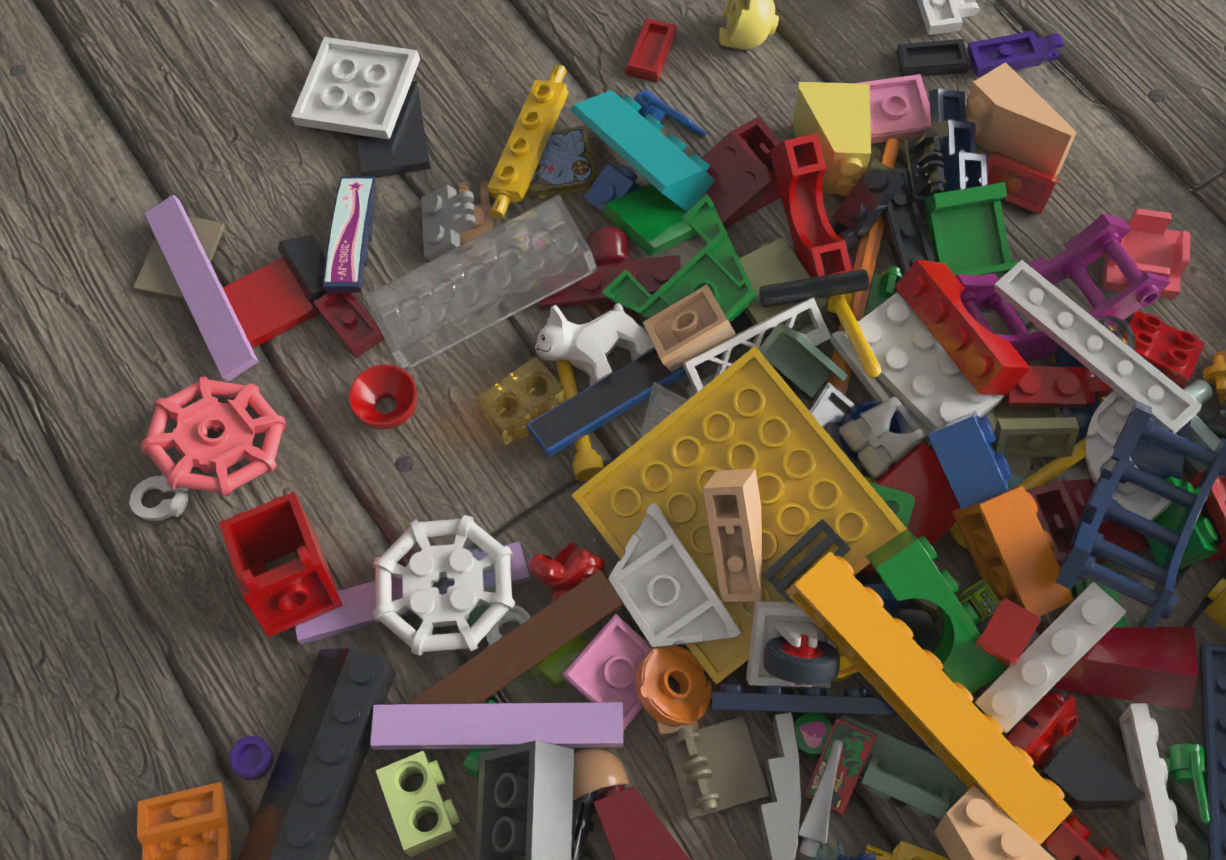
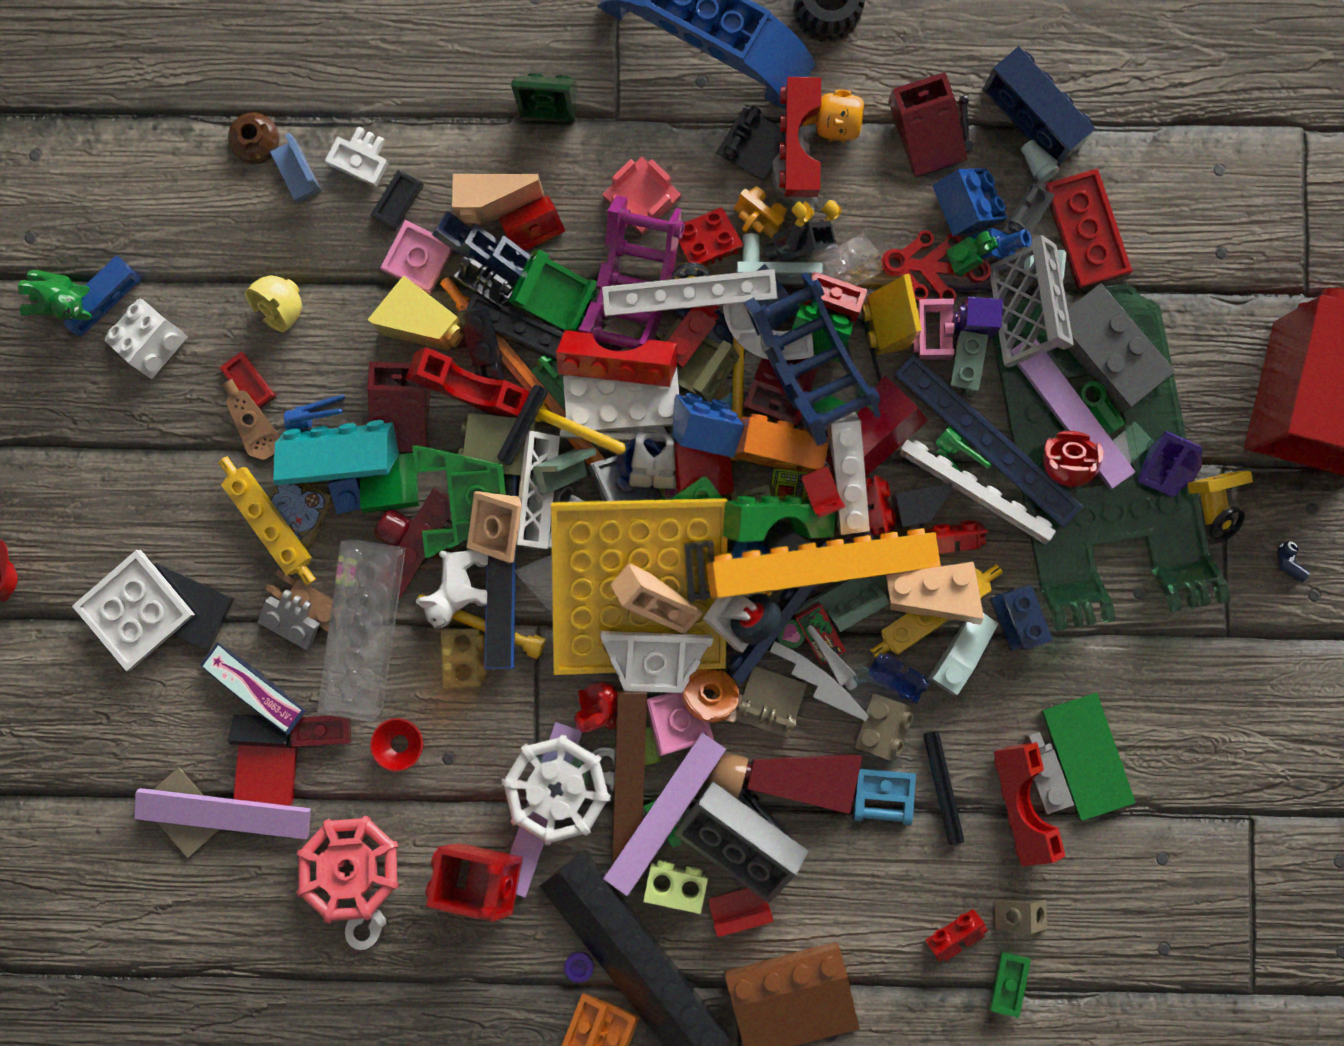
camera: 55 degrees left, 20 degrees up
dark purple plate [967,31,1064,77] -> none
none -> medium nougat piece [222,379,280,460]
none -> dark green slope [511,73,578,121]

